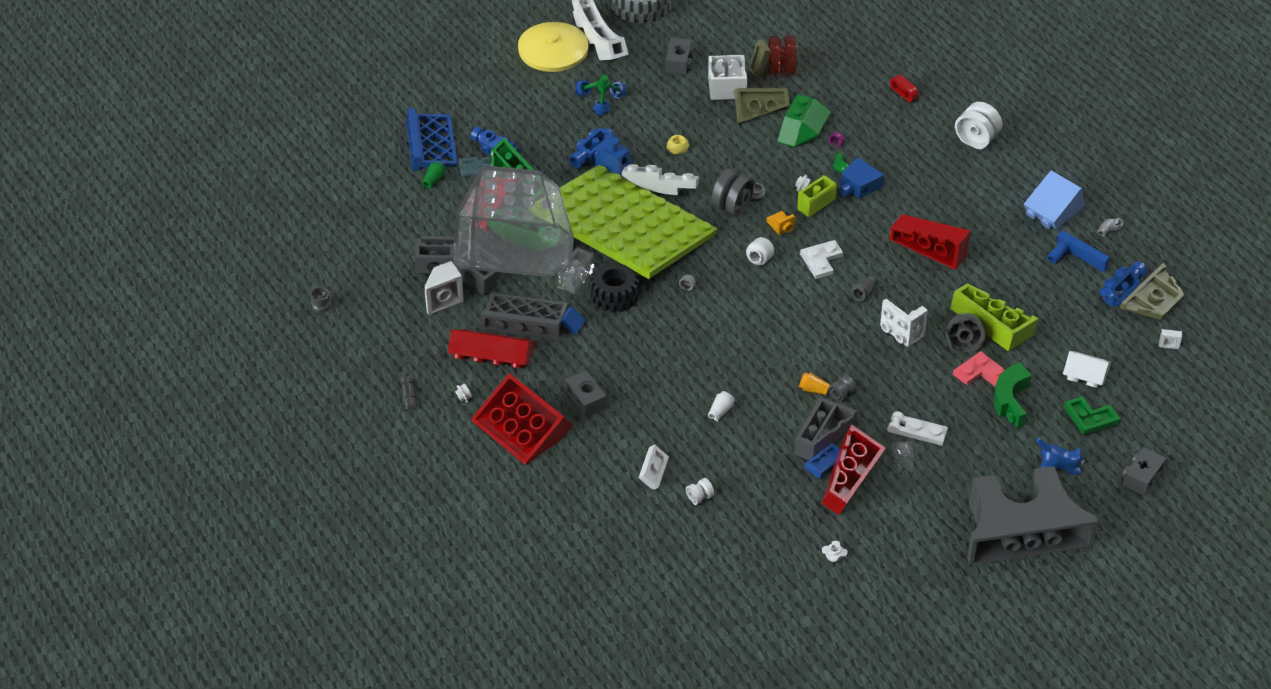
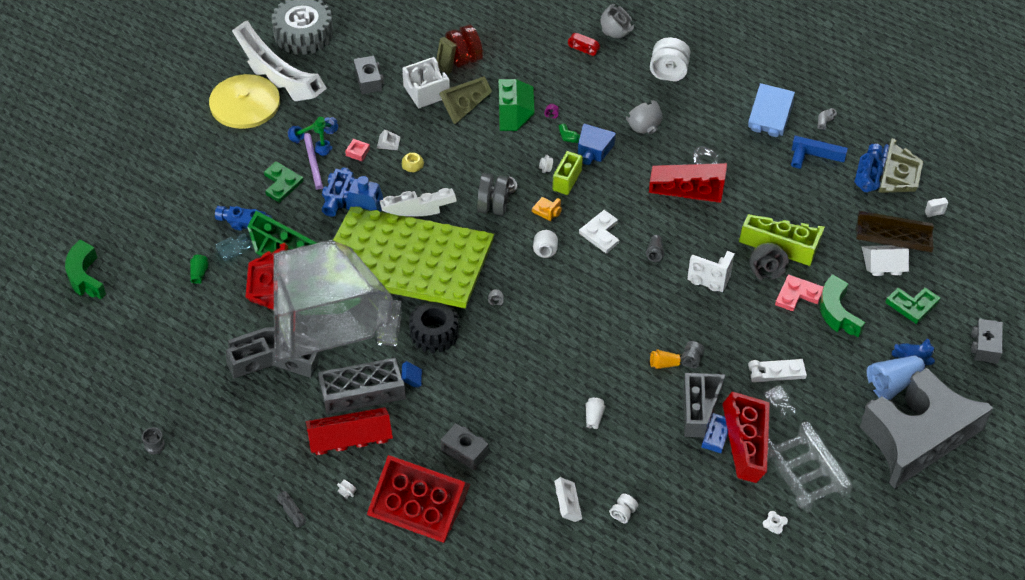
camera: 25 degrees left, 5 degrees up
blue fence [406,108,458,171] -> none
white slope [425,261,463,315] -> none
none -> green arch [65,240,106,299]
none -> green plate [264,161,304,203]
none -> lavender bar [304,133,323,190]
none -> coral tile [345,139,370,162]
none -> white slope [377,130,400,150]
none -> light grey cylinder [600,4,634,39]
none -> light grey cylinder [626,100,663,134]
none -> clear piece [692,146,719,164]
none -> clear fence [767,421,852,513]
none -> dark brown fence [855,211,934,252]
none -> light blue cone [867,356,925,400]

